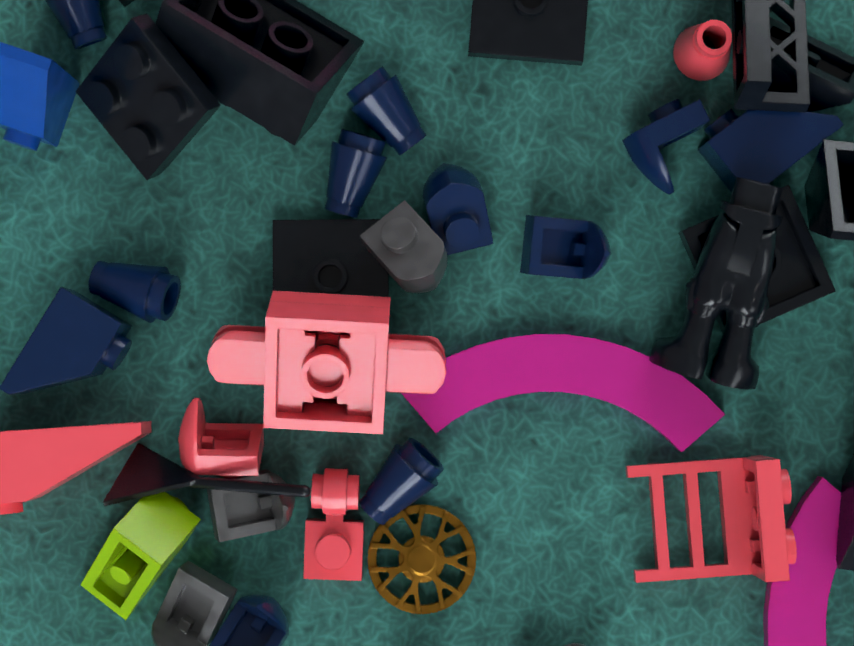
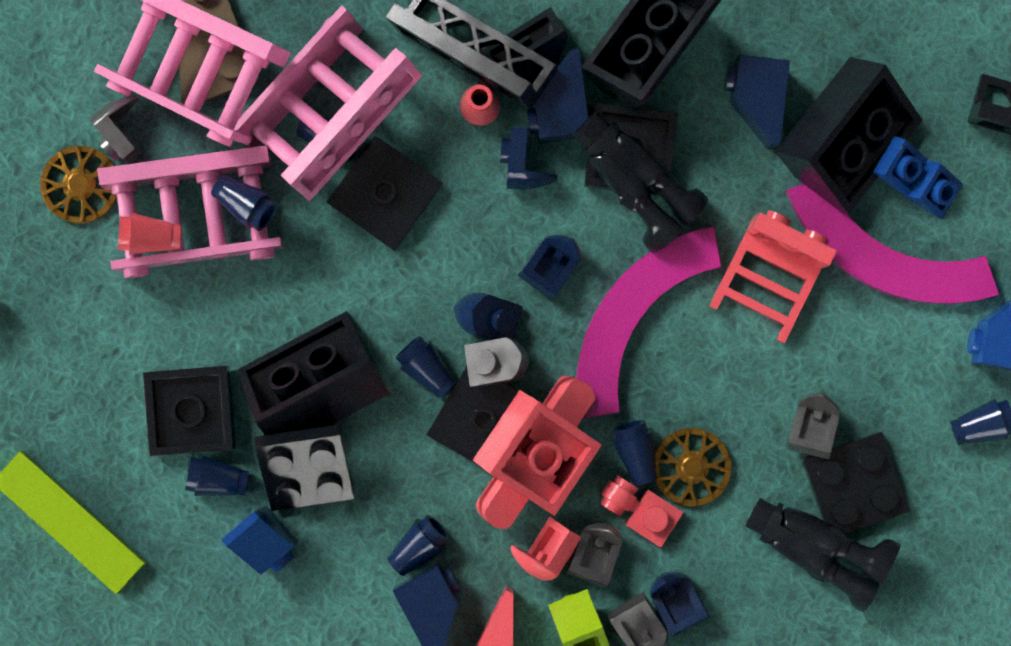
camera: 60 degrees left, 0 degrees up
black piece [103,443,311,506] -> none
dark blue cone [346,66,426,156] -> none

